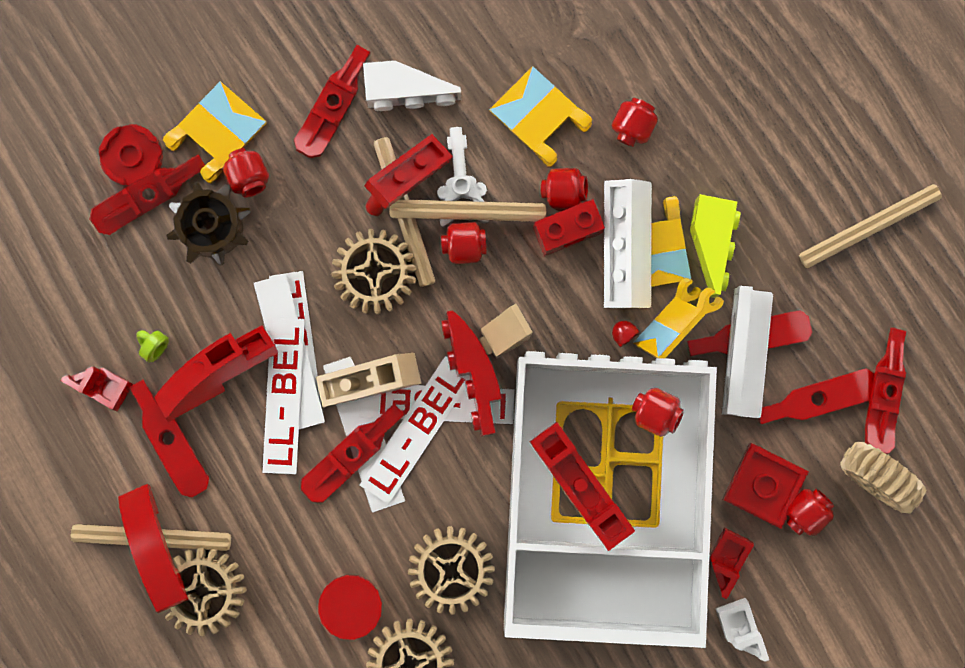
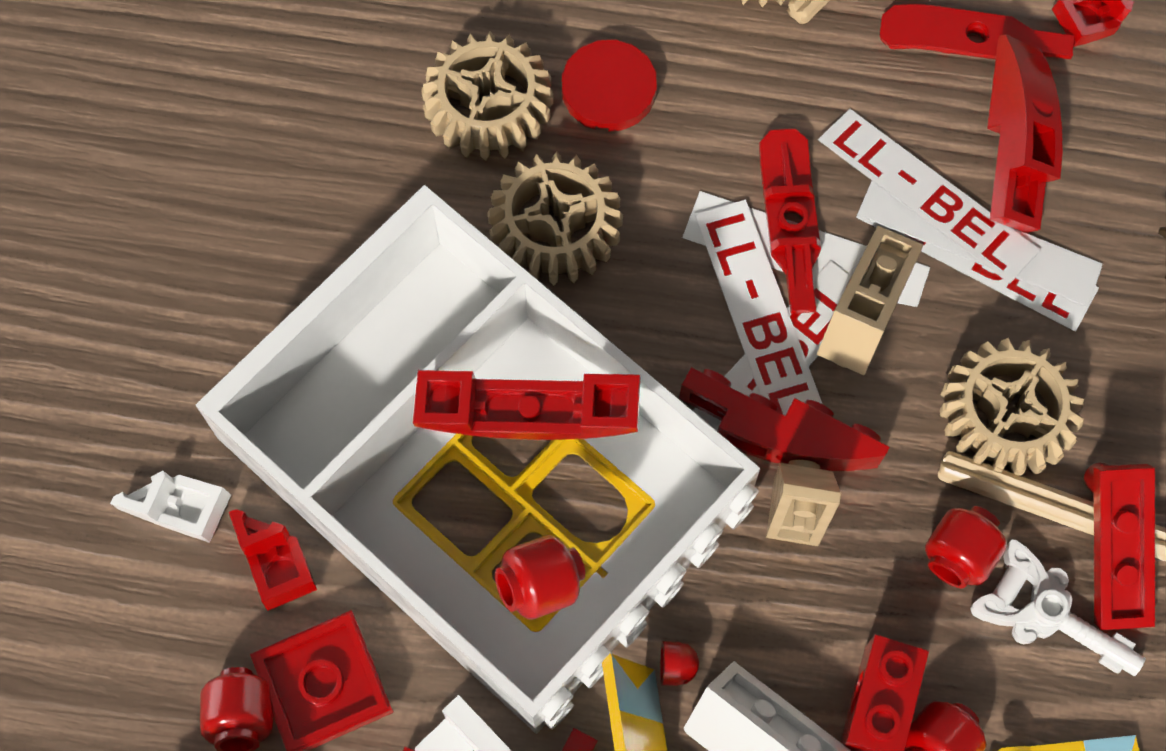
camera: 135 degrees right, 15 degrees down
lime tile [136,330,169,363] -> none
tan axle [389,200,546,222] -> none

